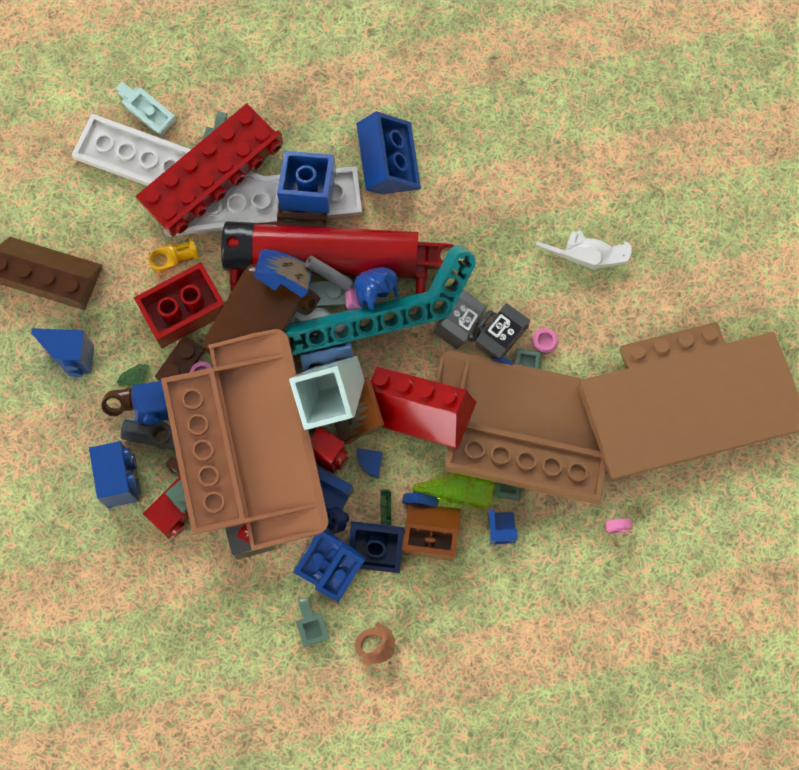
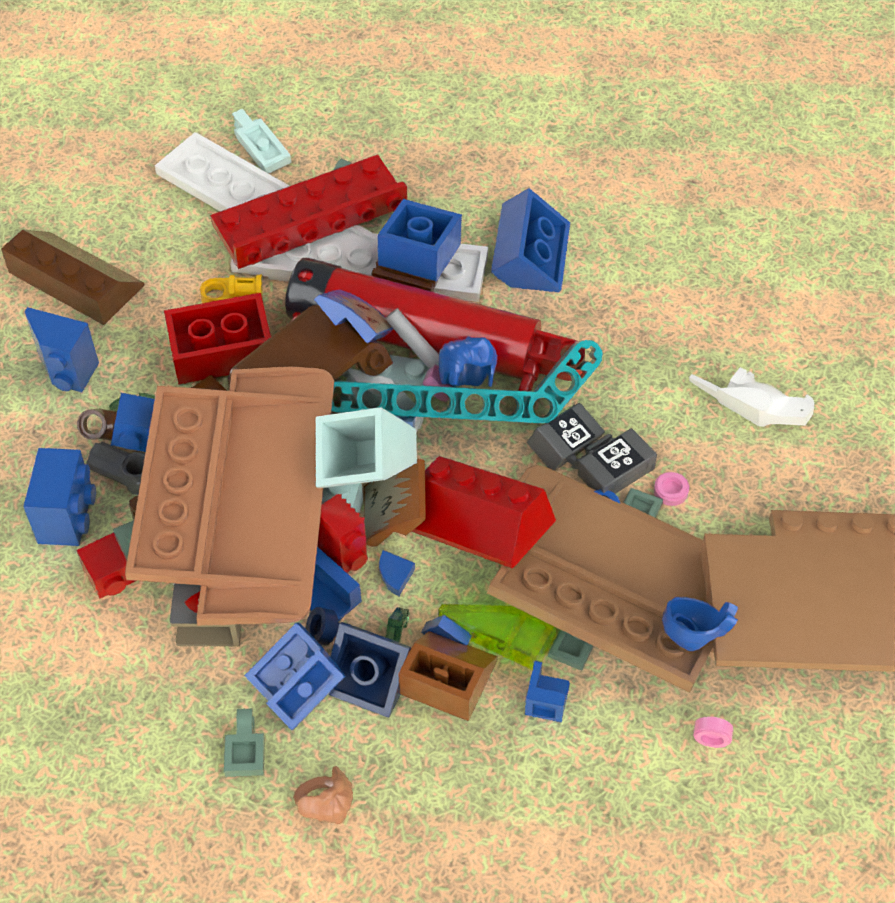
camera: 15 degrees right, 20 degrees down
none -> blue piece [662,597,738,651]

